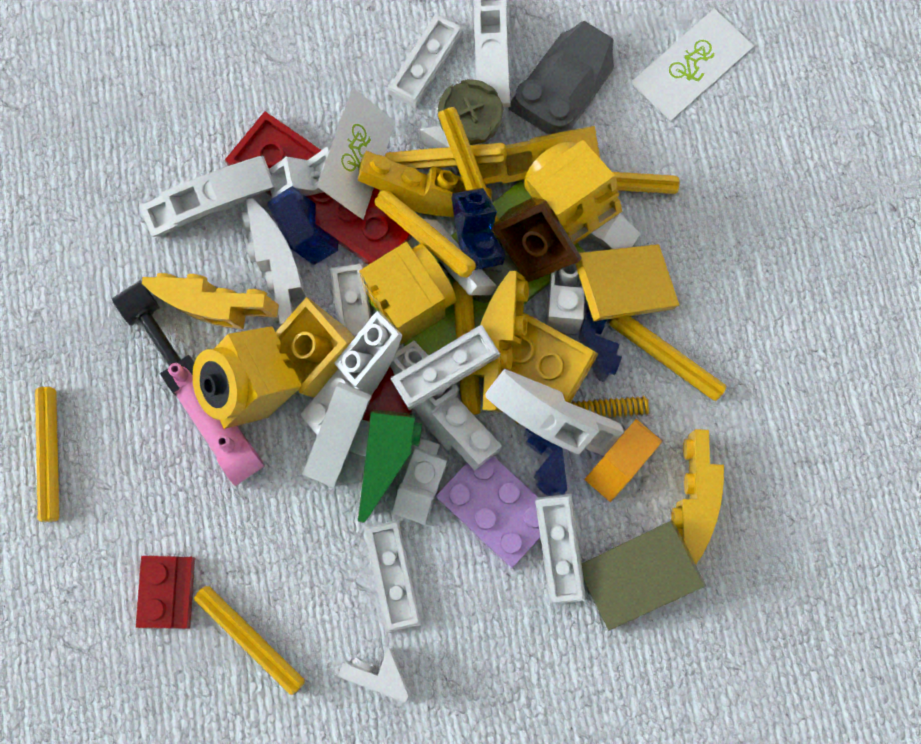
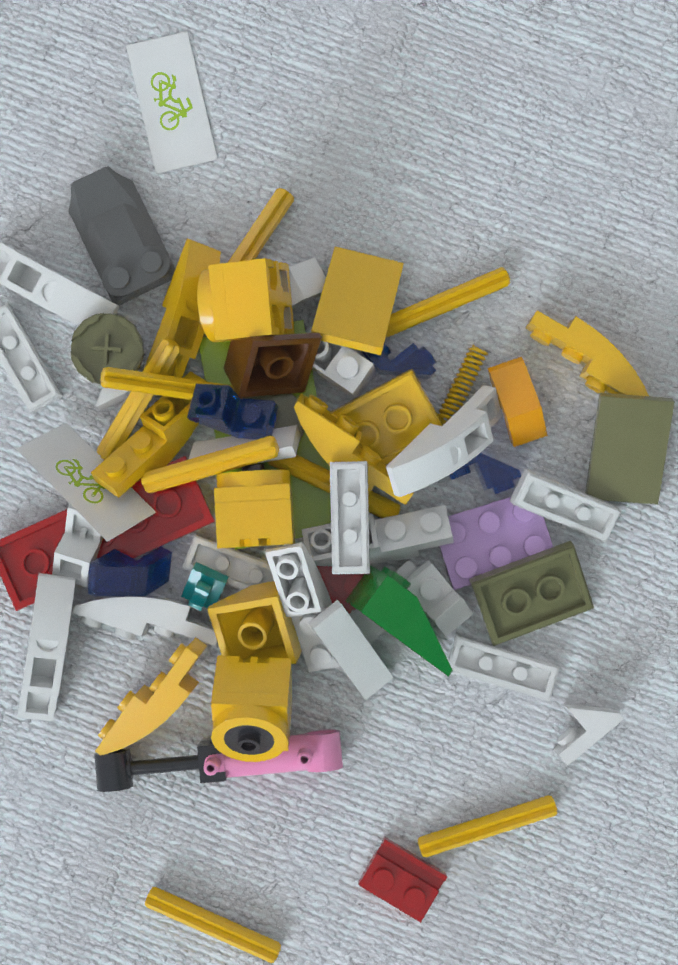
camera: 60 degrees left, 10 degrees up
none -> teal tile [181,562,229,611]
none -> olive tile [469,541,594,646]

